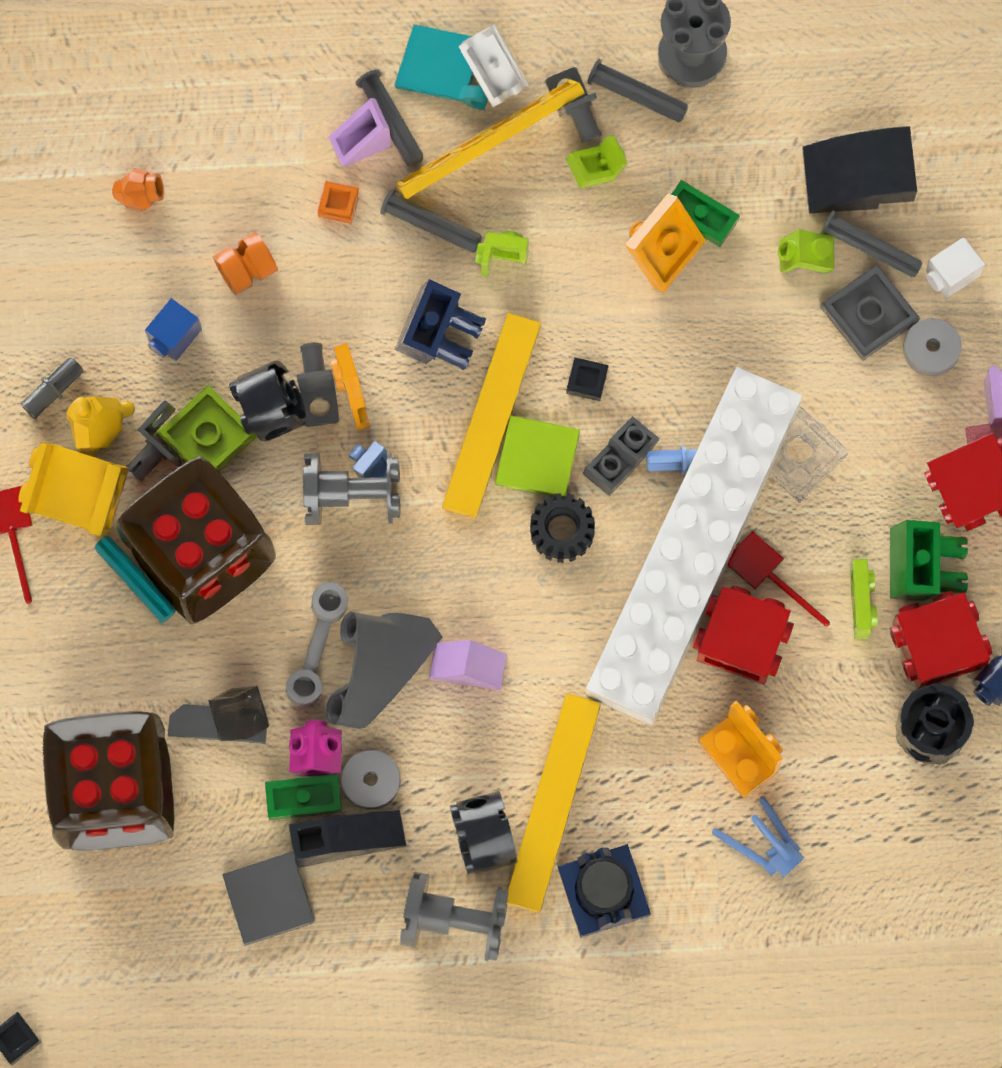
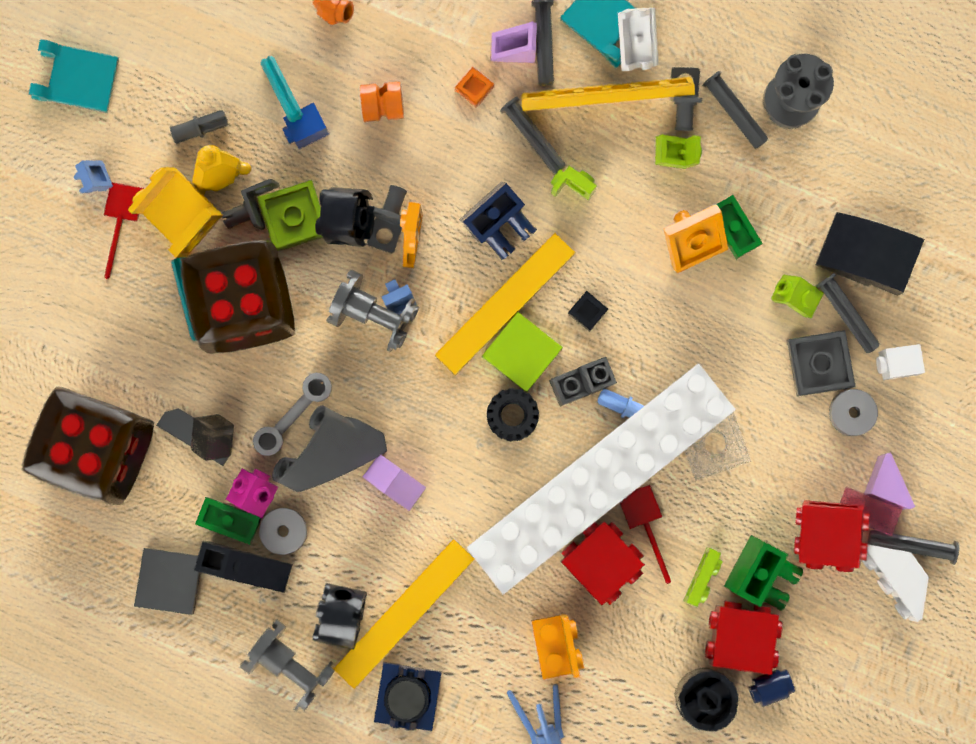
camera: 25 degrees right, 10 degrees up
none -> teal axle [260,56,303,122]

